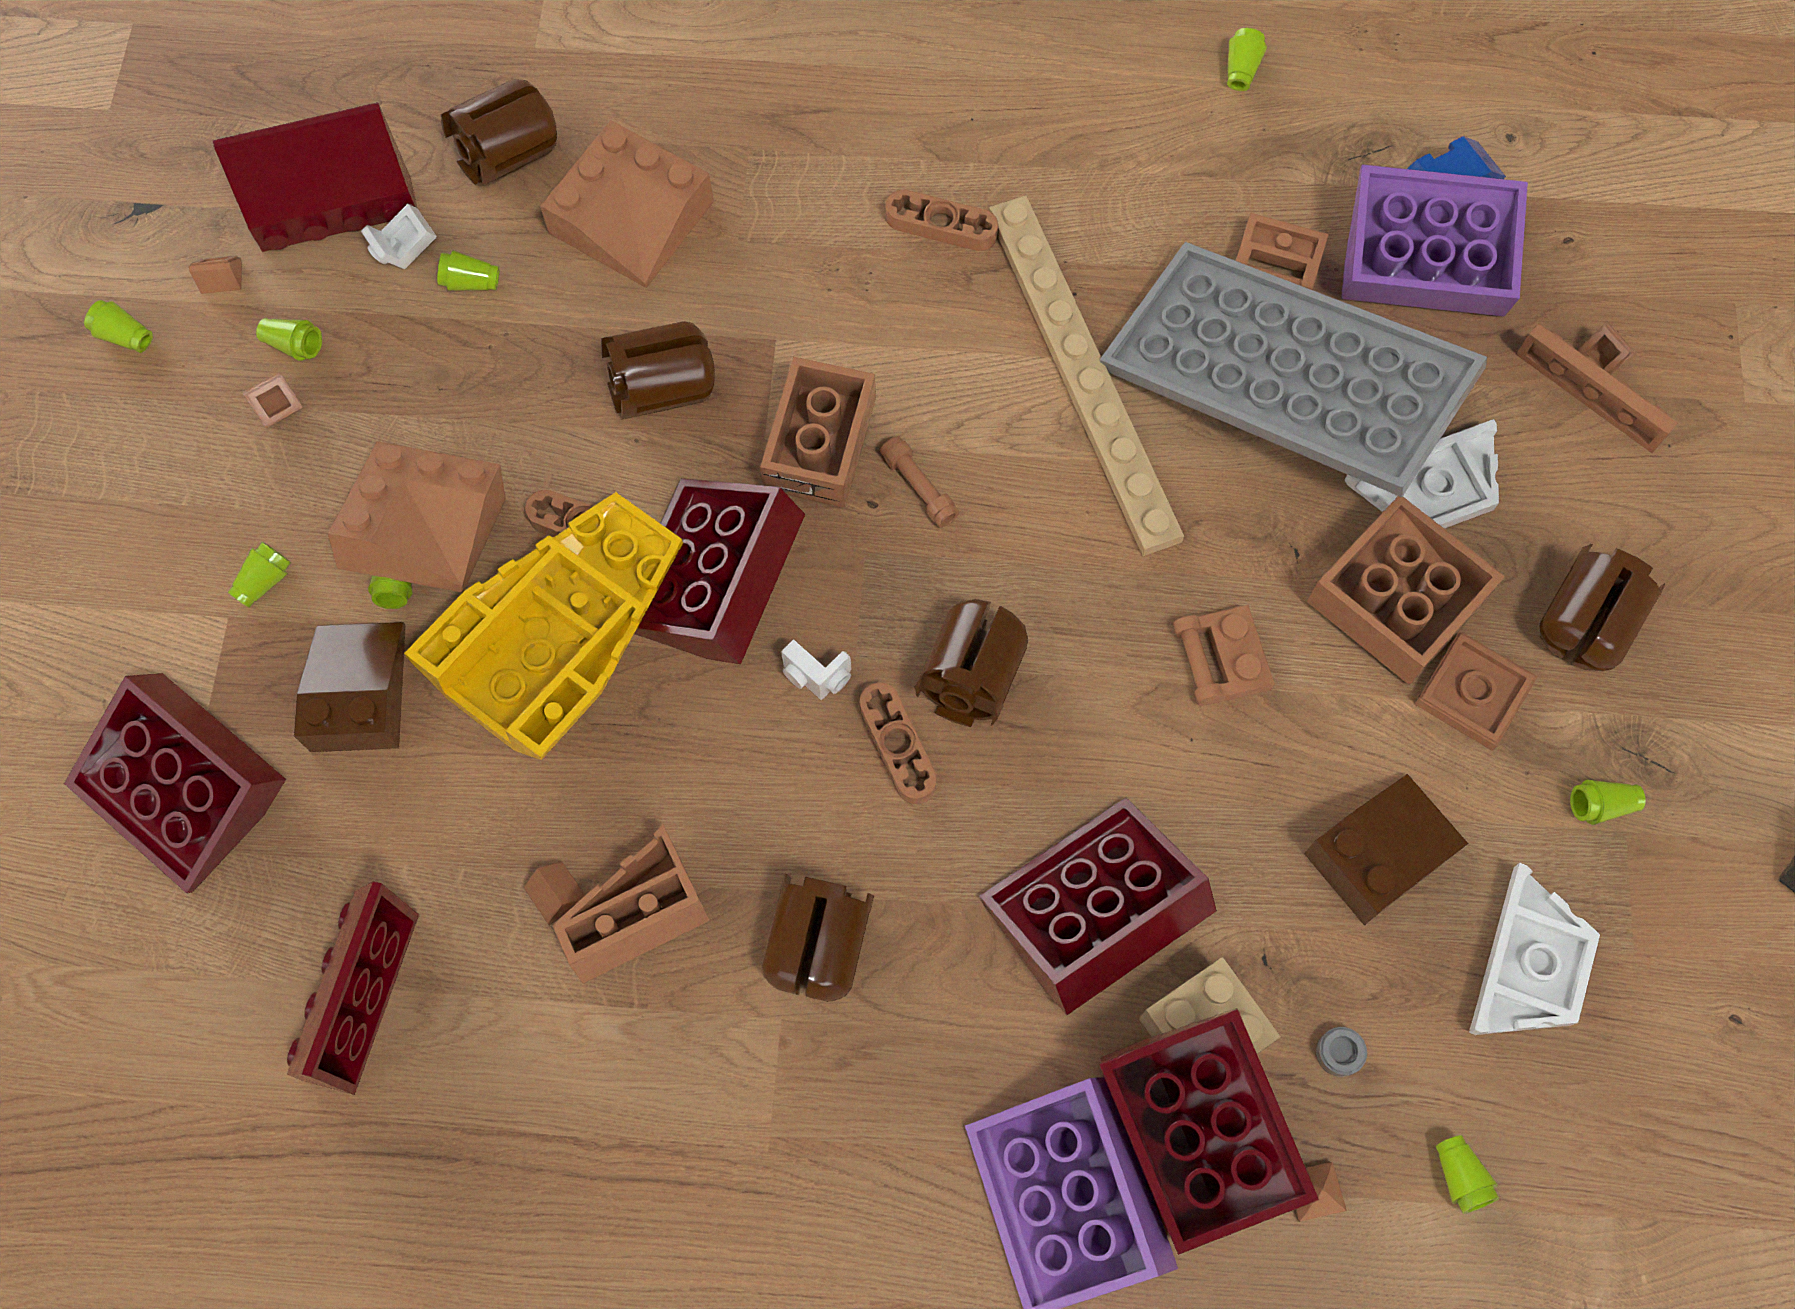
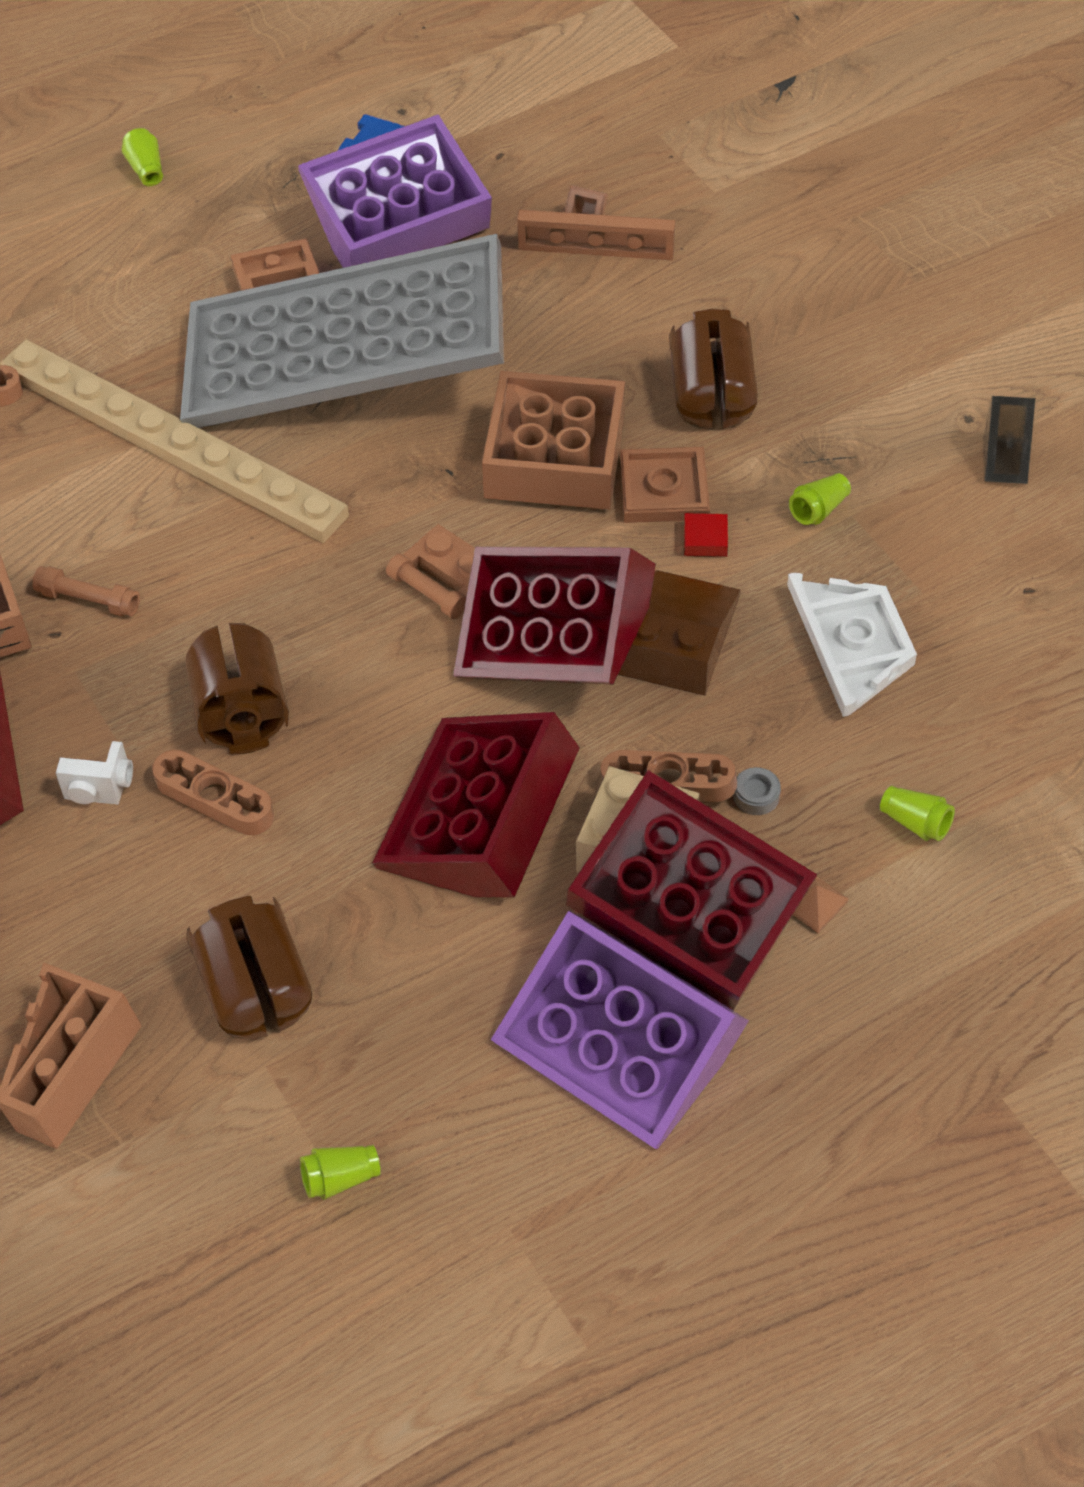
camera: 35 degrees left, 15 degrees down
white wing [1345,419,1499,529] -> none
none -> lime cone [300,1145,381,1200]
none -> dark red slope [453,547,656,685]
none -> nougat beam [600,750,737,802]
none -> red tile [684,513,728,557]

